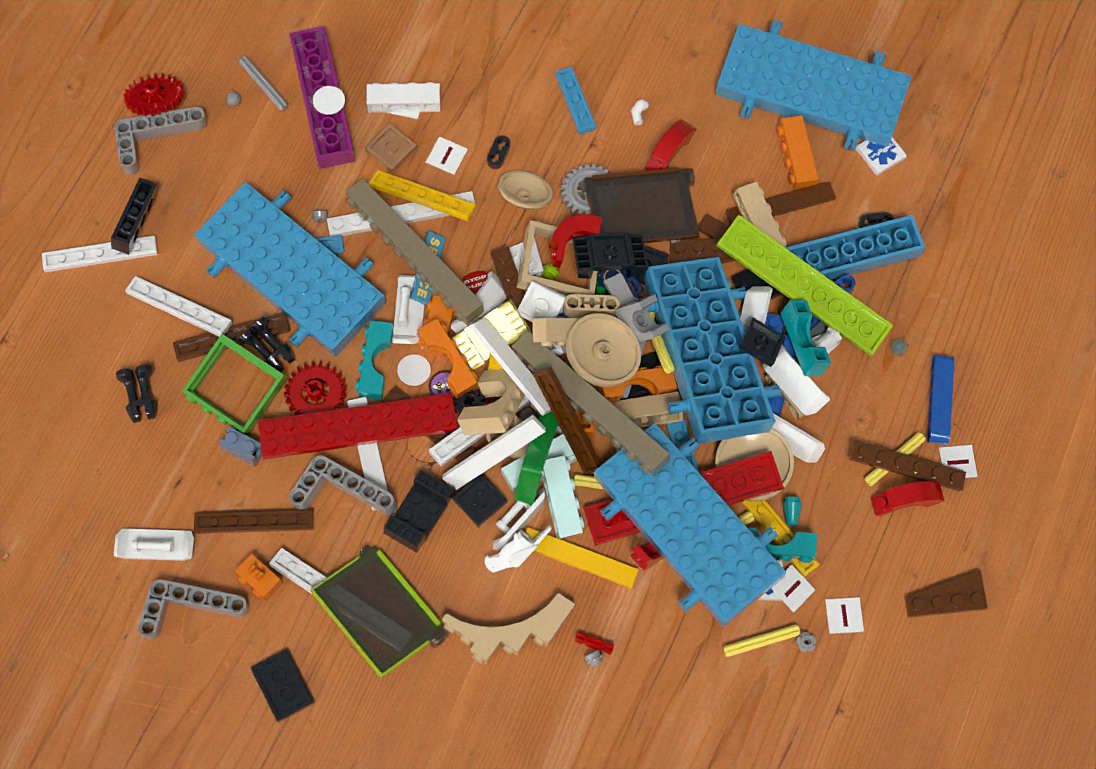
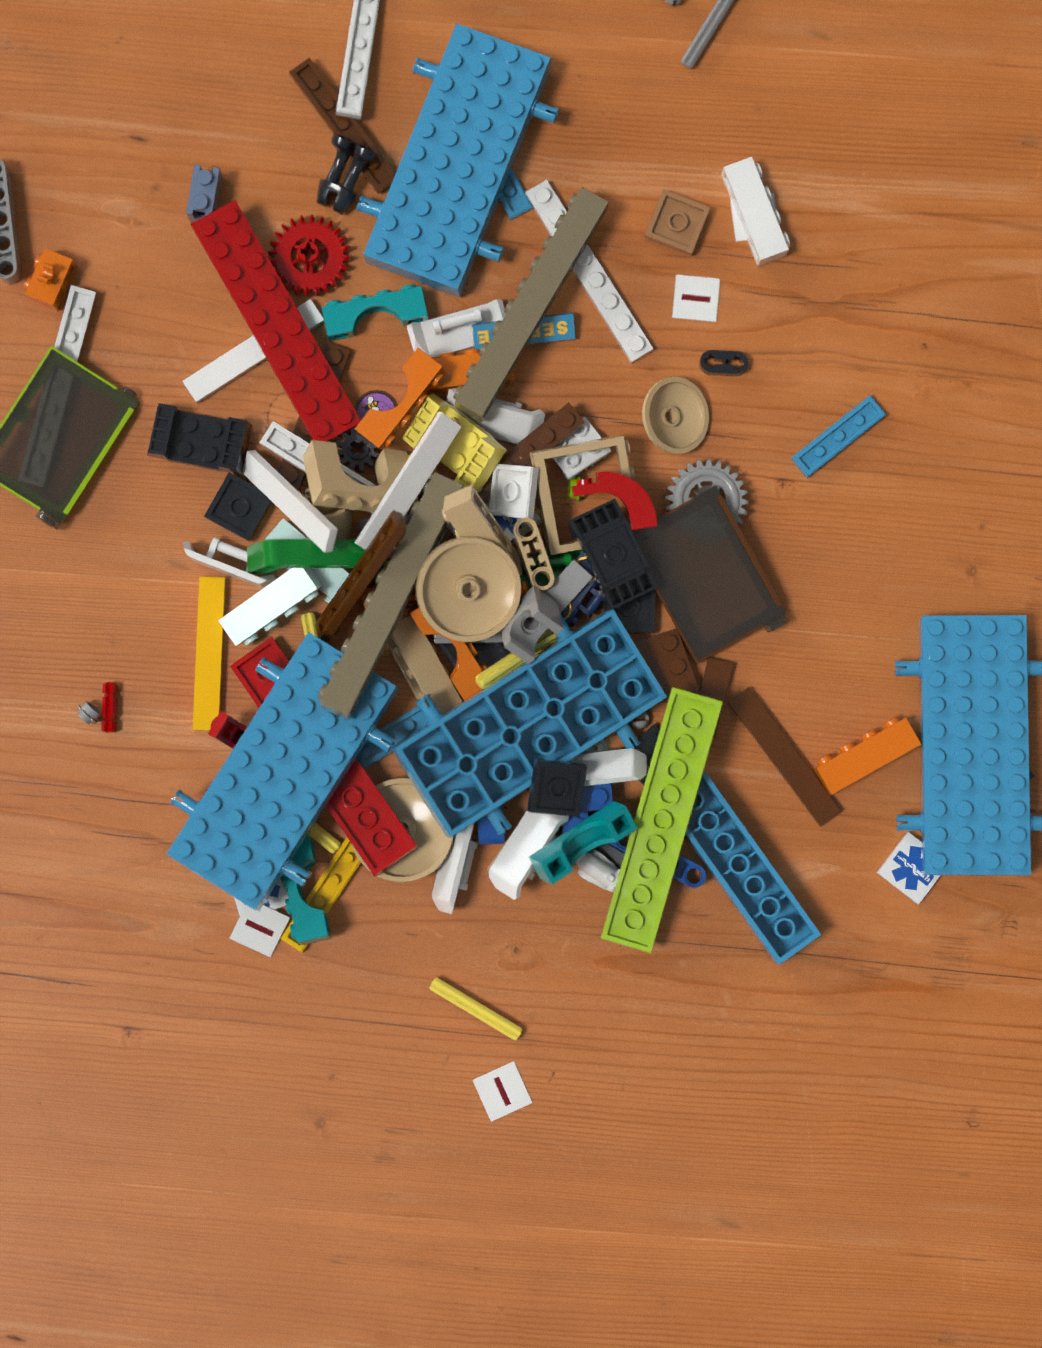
camera: 70 degrees right, 15 degrees up
white piece [114,529,194,561] -> none
black piece [116,364,156,423] -> none
bright green window [182,334,288,436] -> none
reddish brown tile [194,509,314,534] -> none
magenta brick [289,26,355,169] -> none
light grey beam [289,455,397,515] -> none
light grey hinge [312,210,327,223] -> none
white sticker [313,86,345,114] -> none
yellow tile [369,170,476,221] -> none
white sticker [397,354,431,386] -> none
tan arch [442,593,575,664] -> none
red sticker [461,271,488,293] -> none
white animal [485,526,552,573] -> none
white arm [631,99,649,126] -> none
red arch [644,120,697,170] -> none
light yellow axle [723,625,800,657] -> none
tan brick [733,182,787,248] -> none
teal cone [783,497,802,526] -> none
light grey plate [796,632,816,652] -> none
white sticker [825,597,864,634] -> none
reddish brown plate [850,441,966,492] -> none
black beam [858,212,894,228] -> none
red arch [871,481,945,516] -> none
clear light blue plate [891,339,909,357] -> none
reddish brown wing [905,569,988,618] -> none
blue beam [927,354,954,445] -> none

